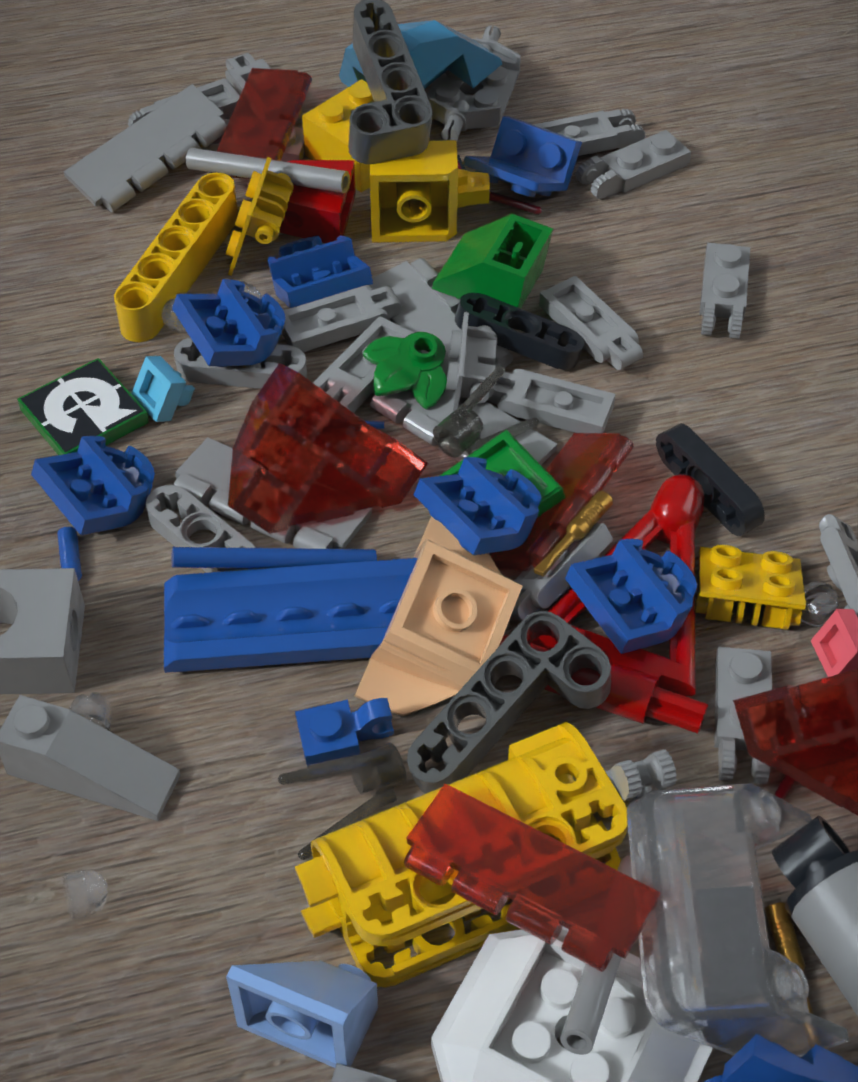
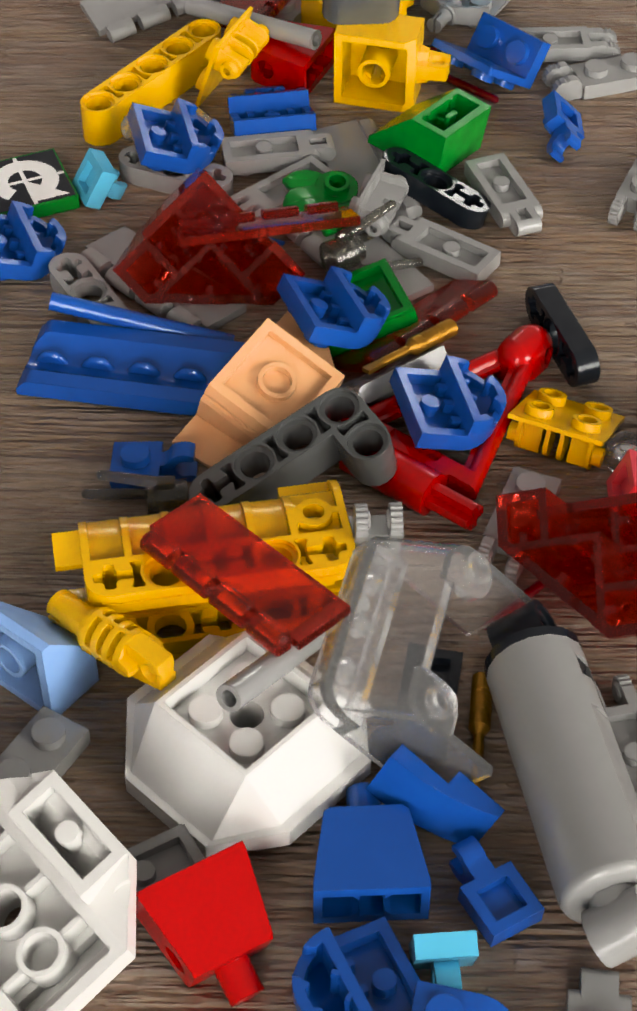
camera: 15 degrees right, 5 degrees down
none -> yellow hinge [46,589,176,691]
none -> clear red windscreen [171,200,361,247]
none -> blue plate [542,90,585,163]

